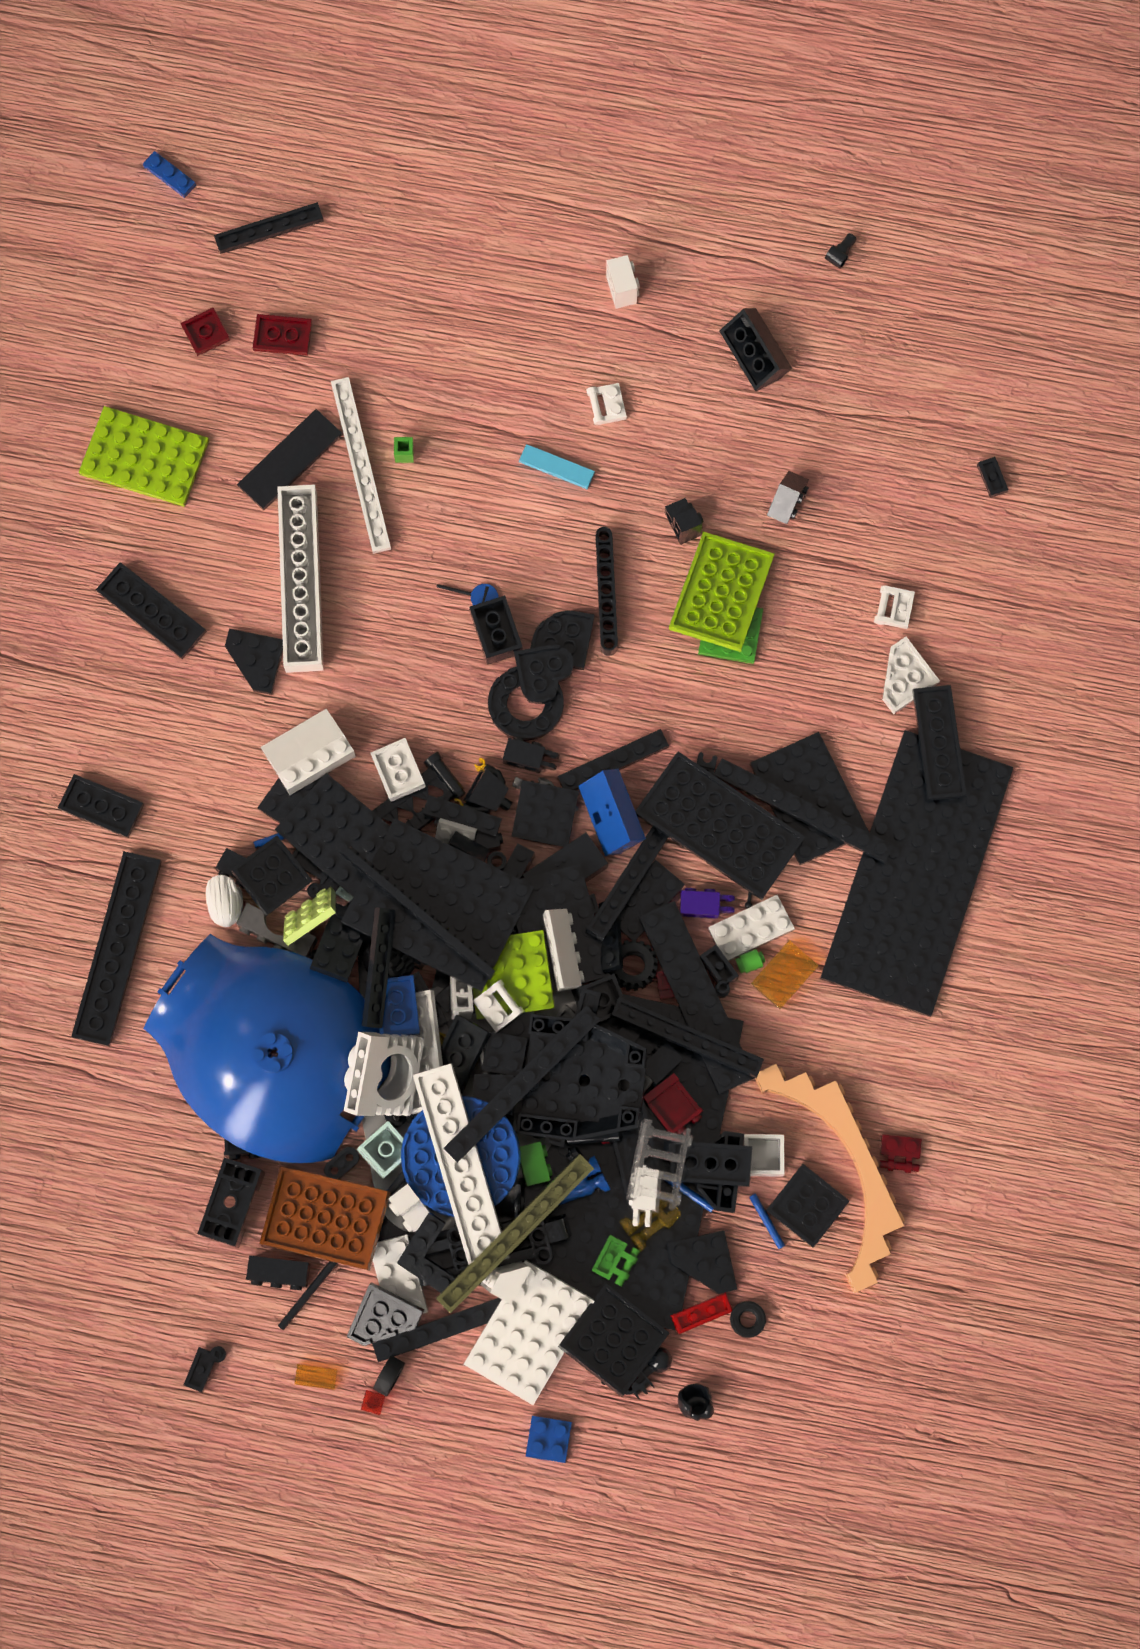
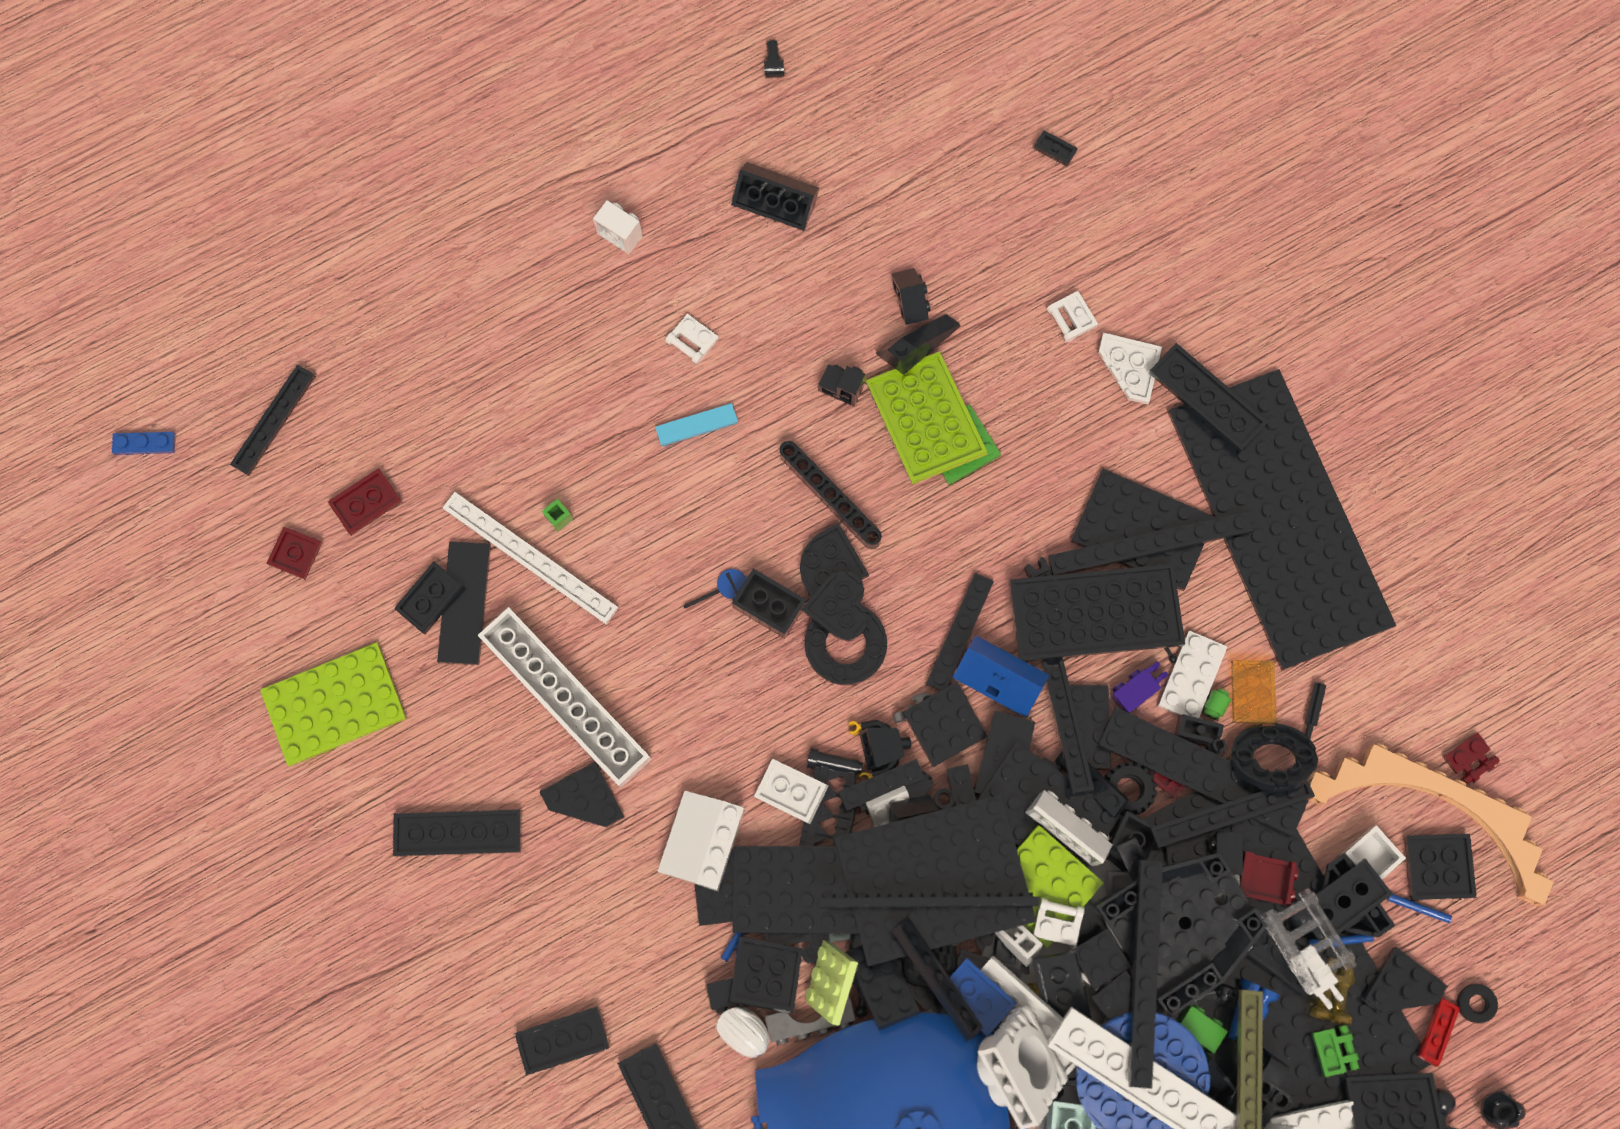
camera: 40 degrees left, 0 degrees up
black hinge [503,737,560,773] -> none
none -> black tile [394,561,465,635]
none -> black wedge [876,314,961,375]
none -> black plate [1231,723,1318,791]
none -> black axle [1305,682,1326,740]

